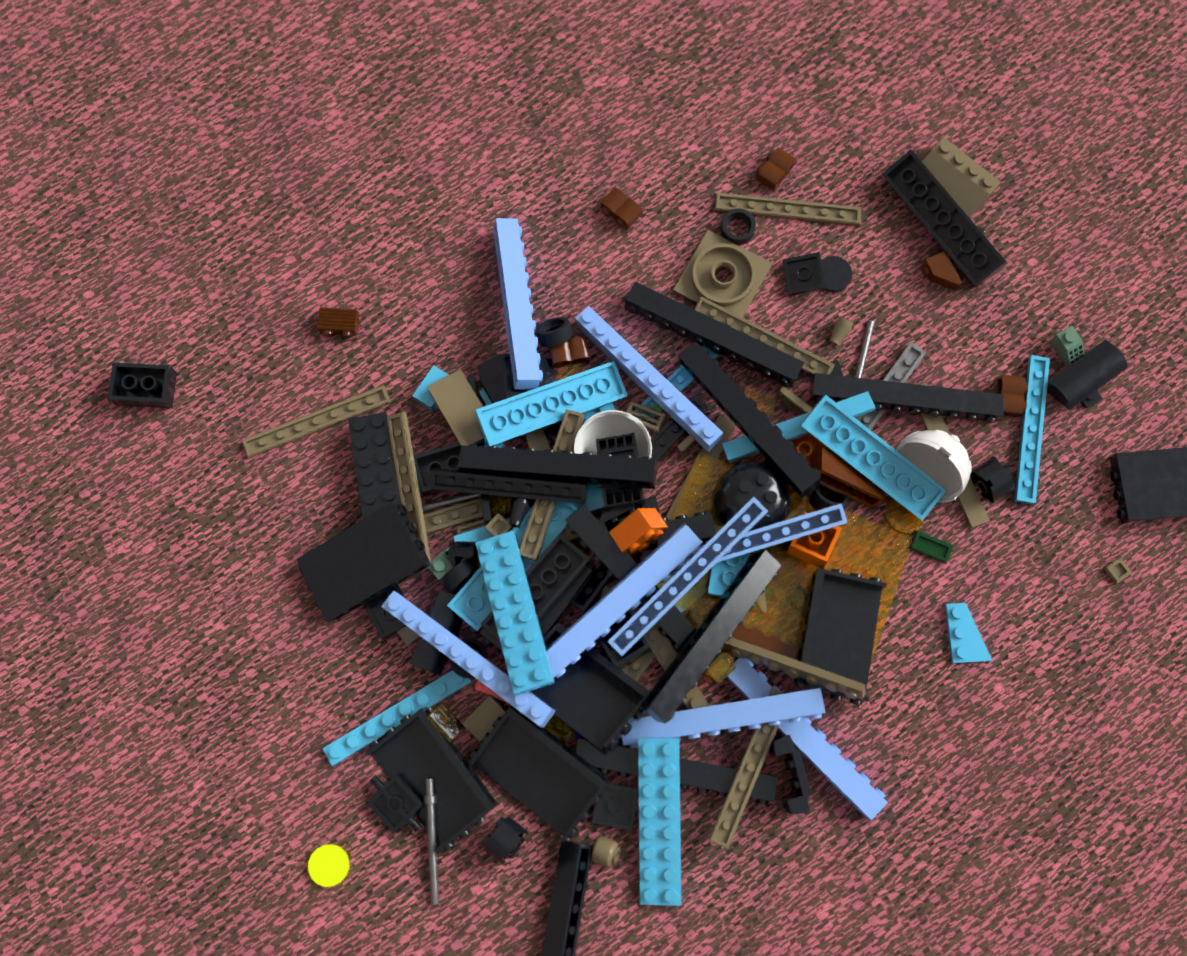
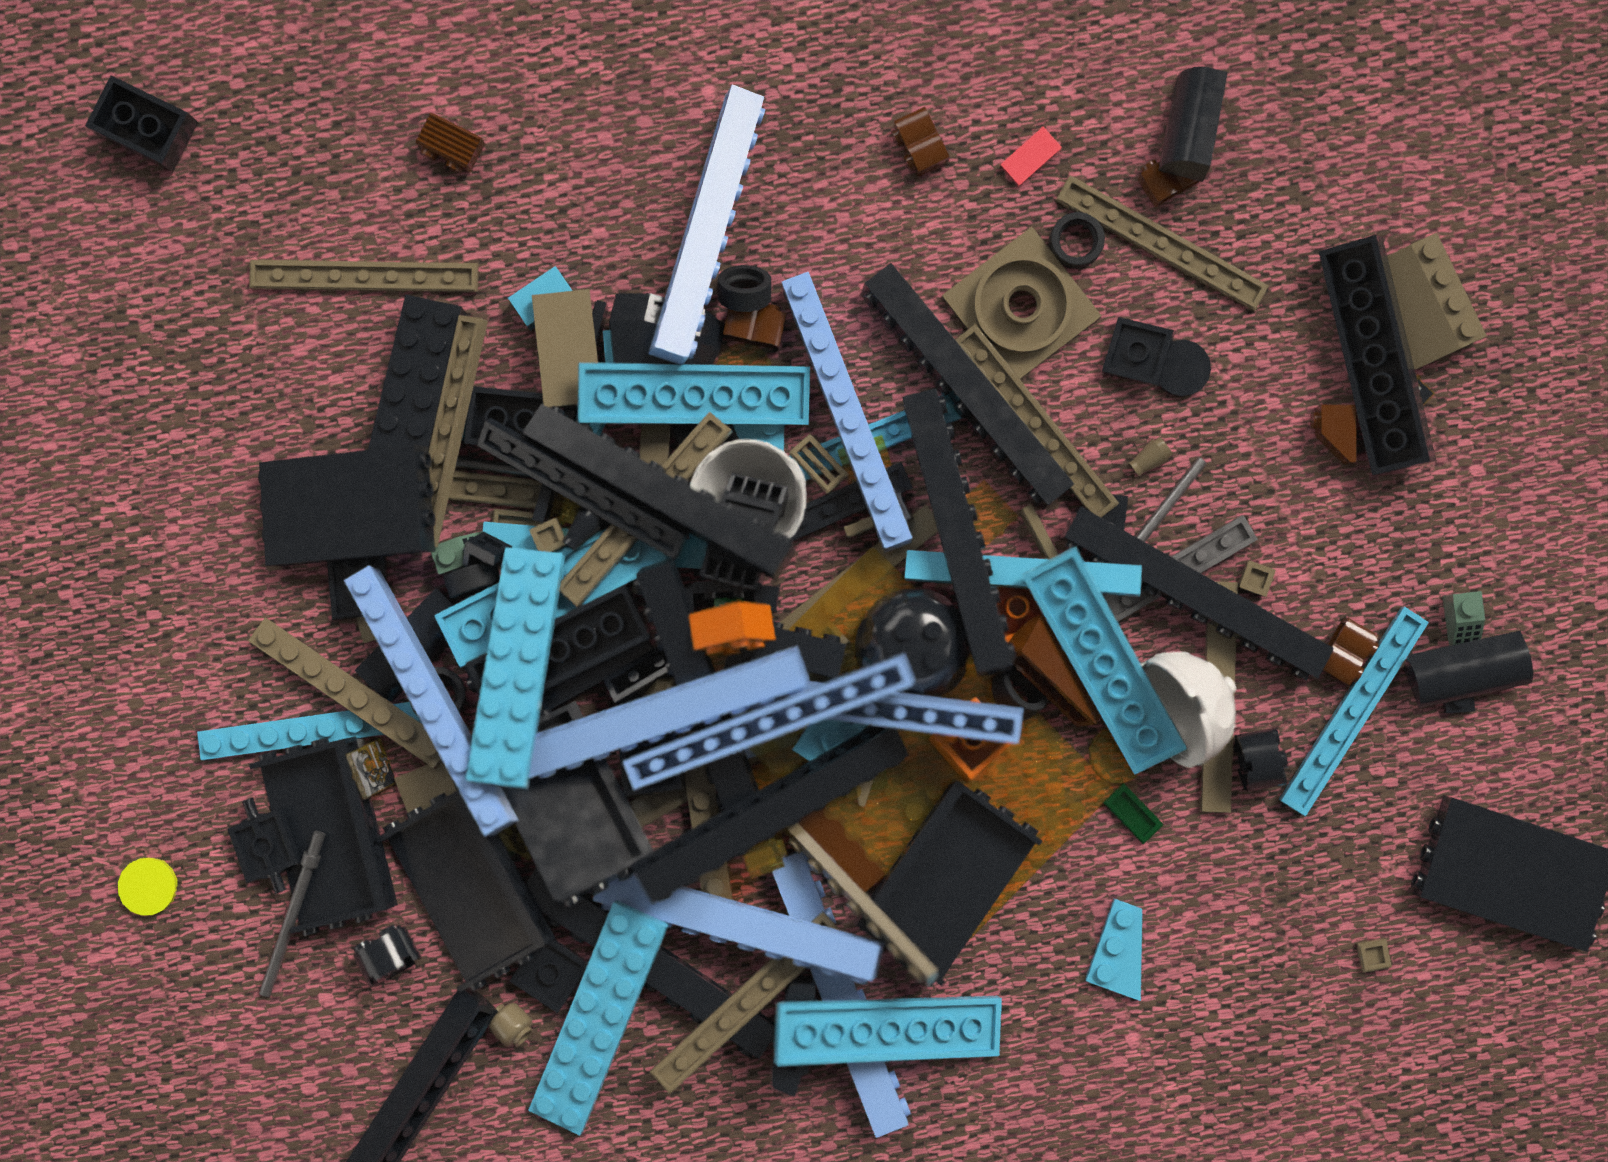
camera: 25 degrees right, 10 degrees up
none -> dark tan plate [248,617,442,769]
none -> medium azure plate [774,996,1002,1065]
none -> coral tile [1000,127,1062,187]
none -> black brick [1158,67,1228,182]
none -> dark tan plate [1238,560,1276,597]

